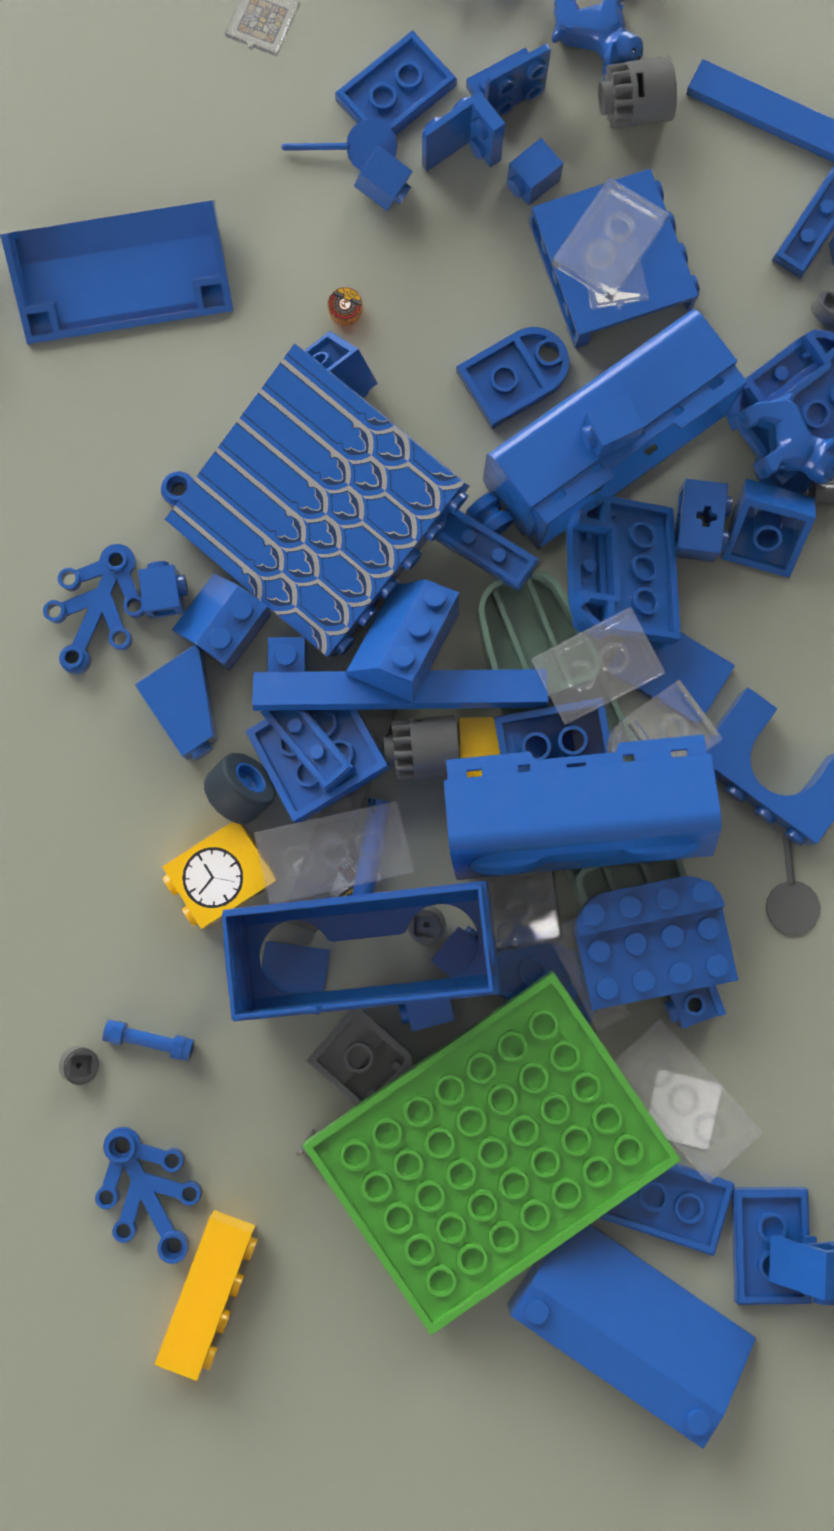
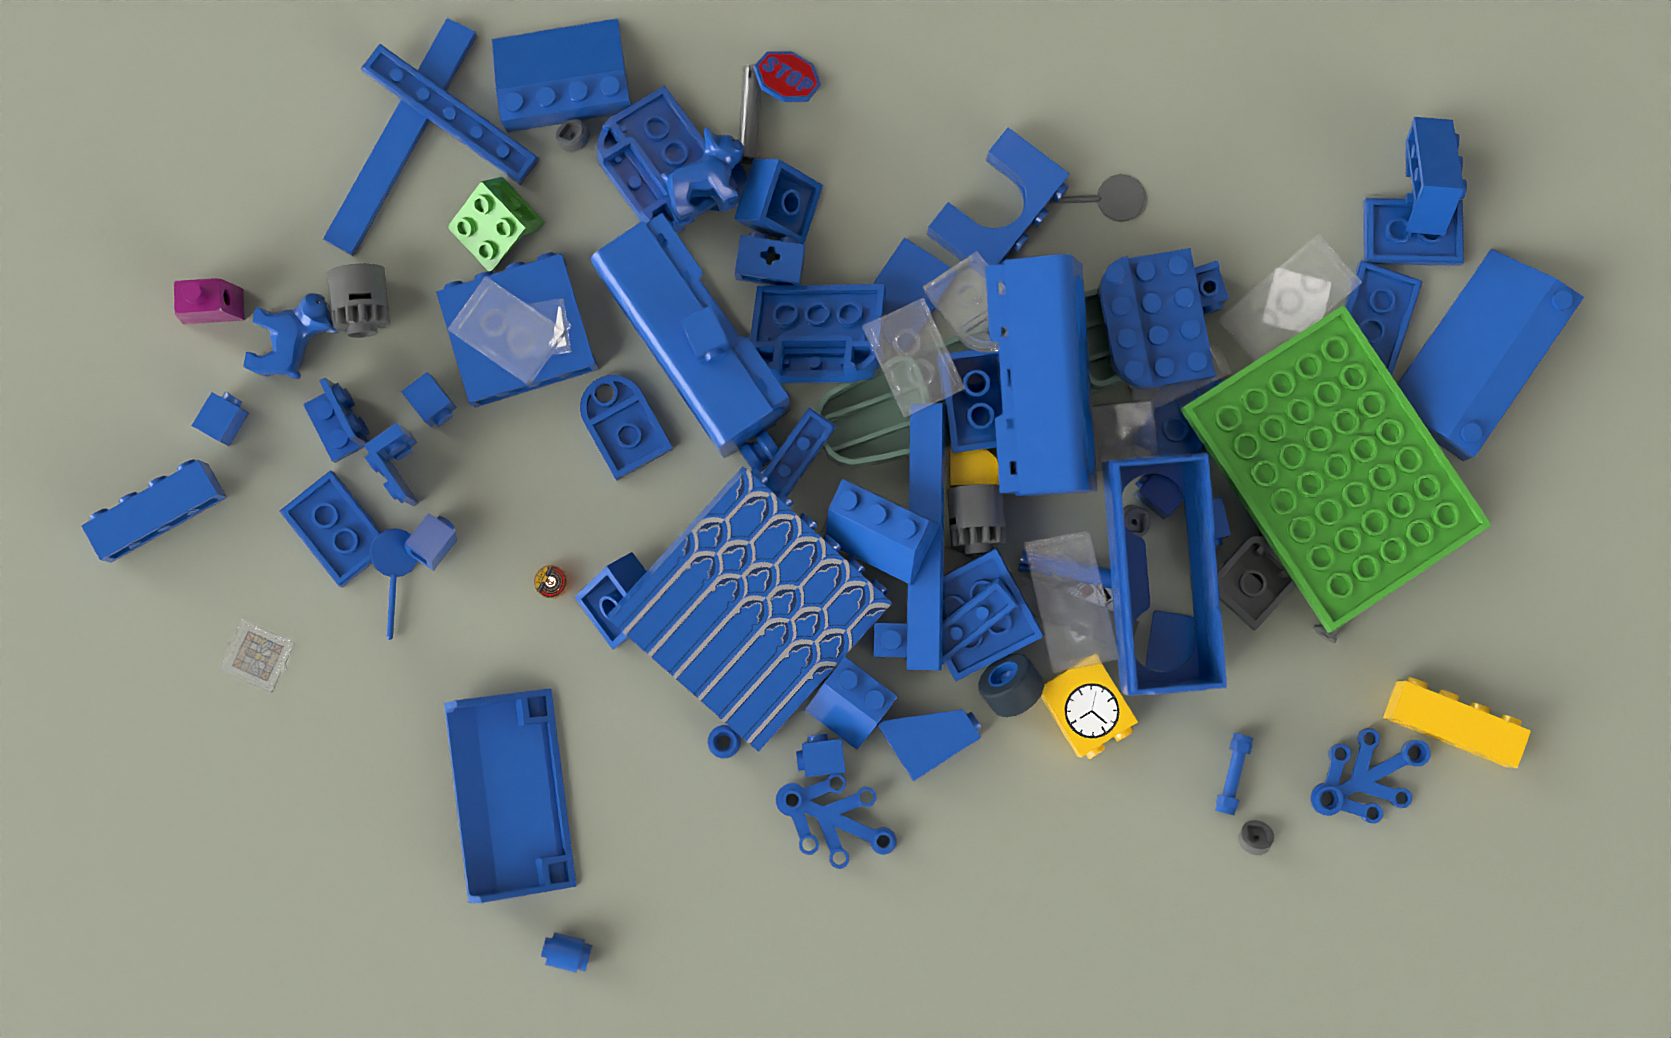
camera: 85 degrees left, 0 degrees up
none -> bracket [448,177,545,271]

